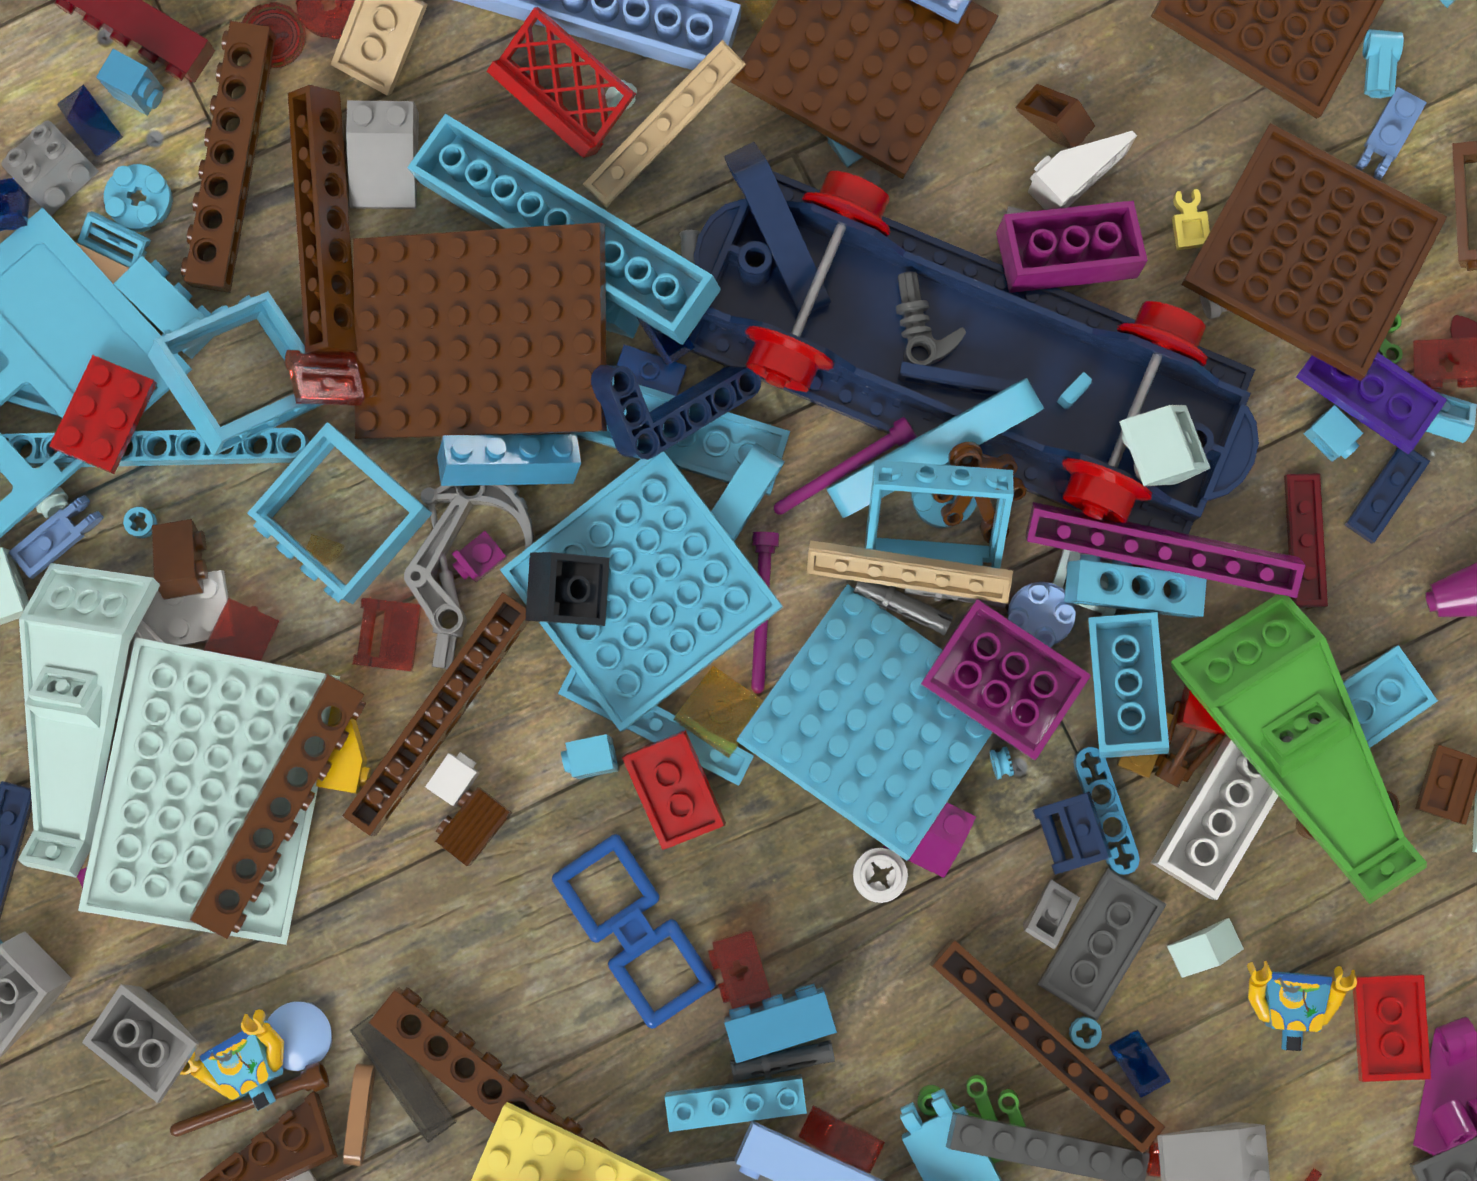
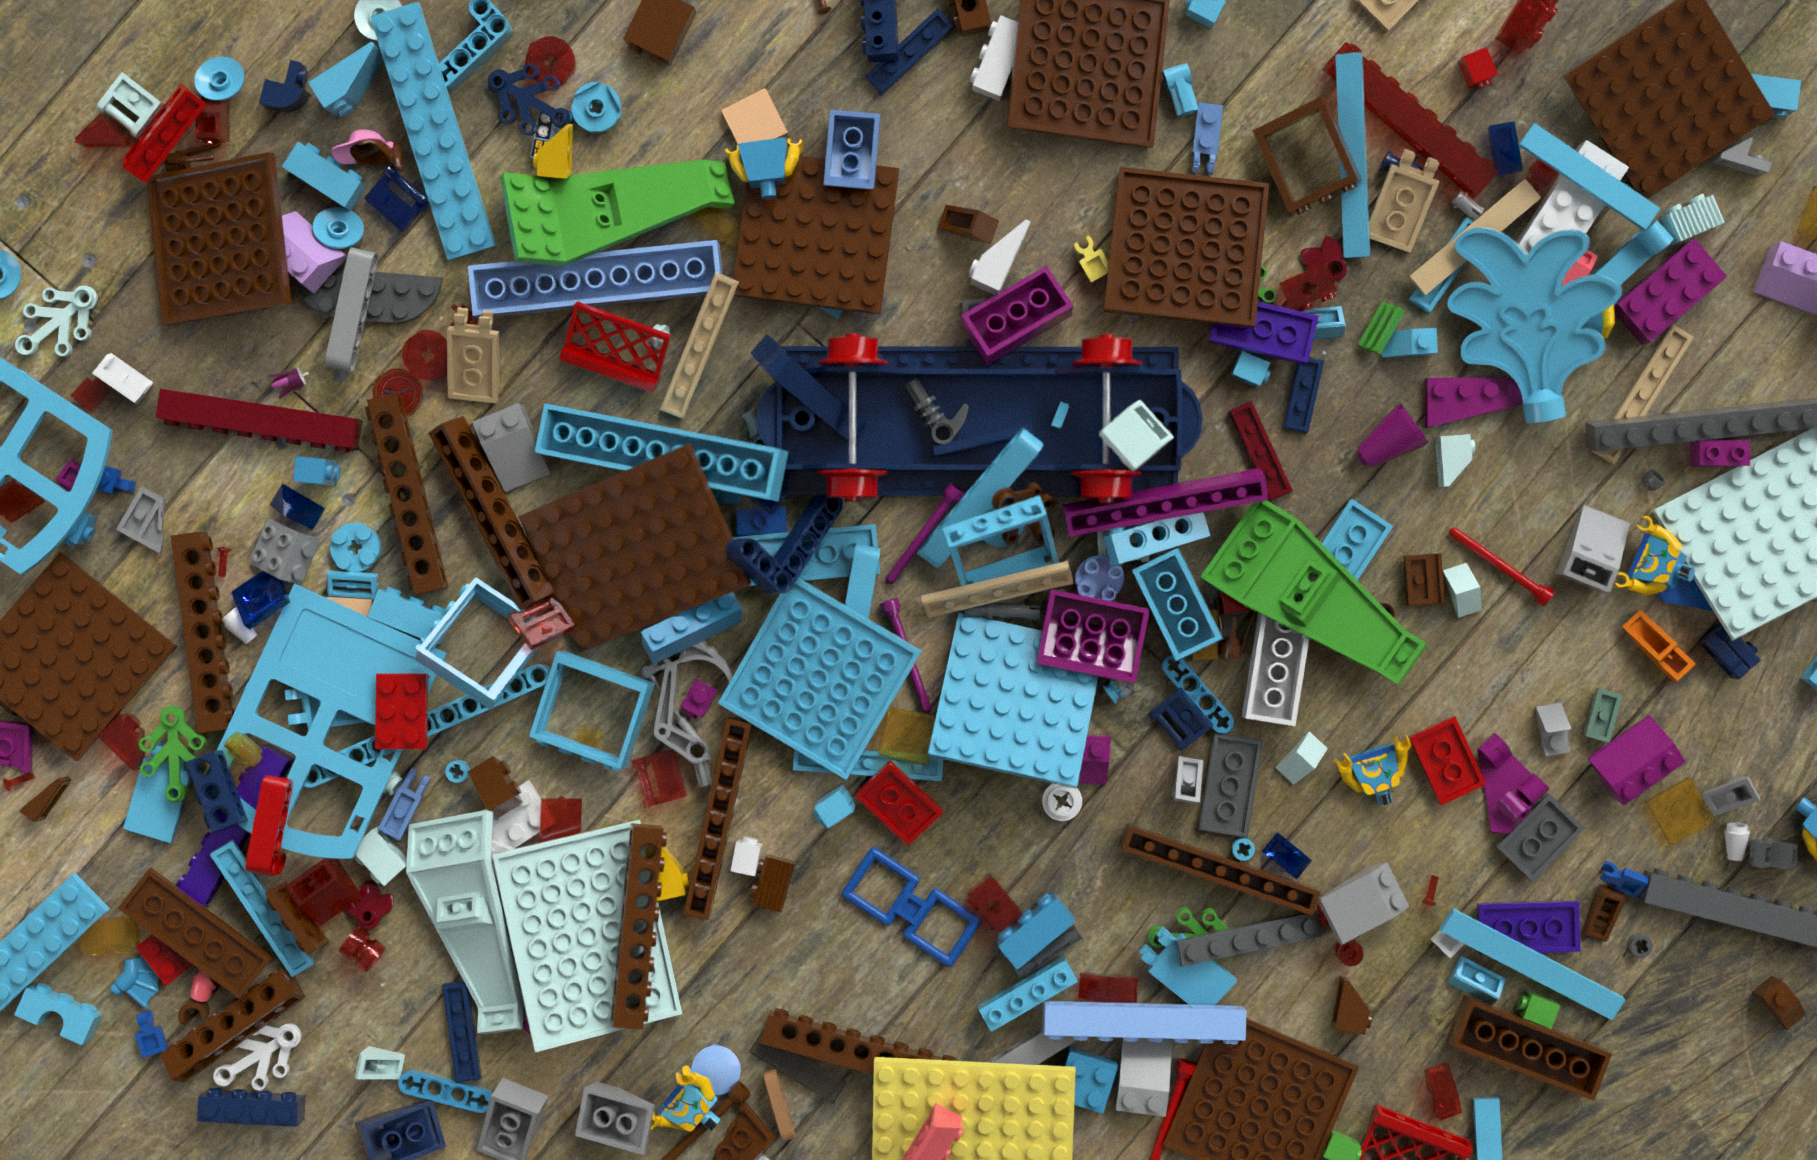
camera: 25 degrees left, 5 degrees up
black slope [525,552,610,626] -> none

